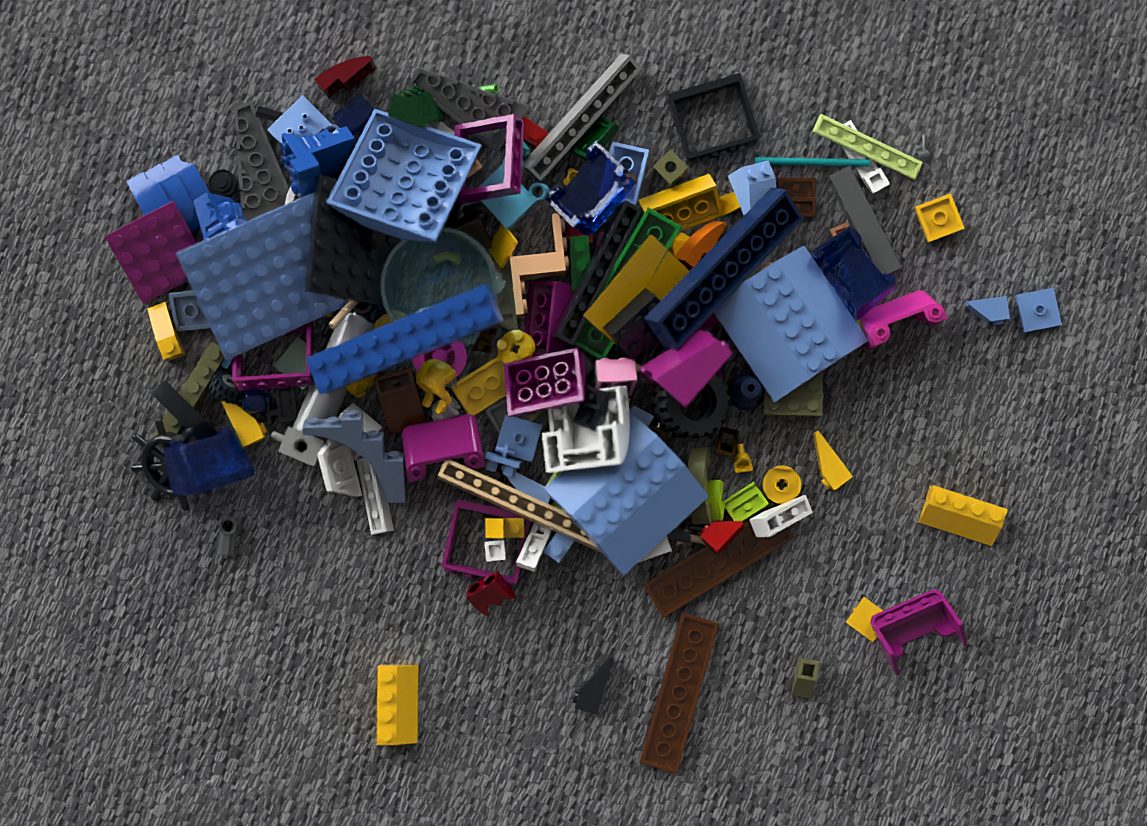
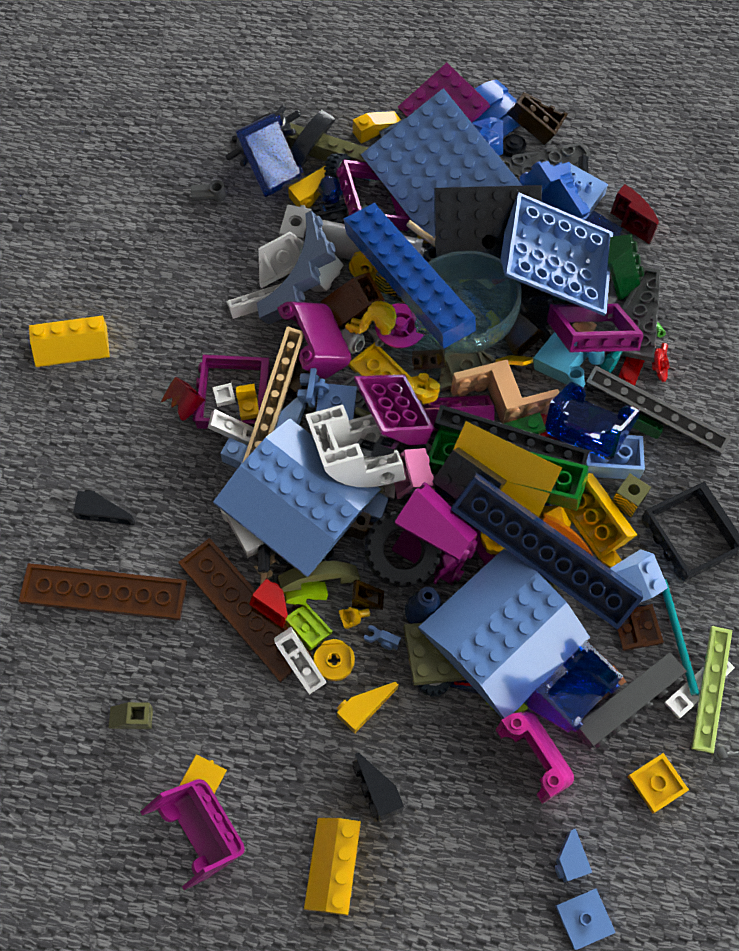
camera: 80 degrees right, 20 degrees down
none -> black slope [352,753,404,822]
none -> medium blue plate [364,625,401,650]
none -> dark brown wedge [507,92,568,145]
none -> red piece [652,343,669,382]

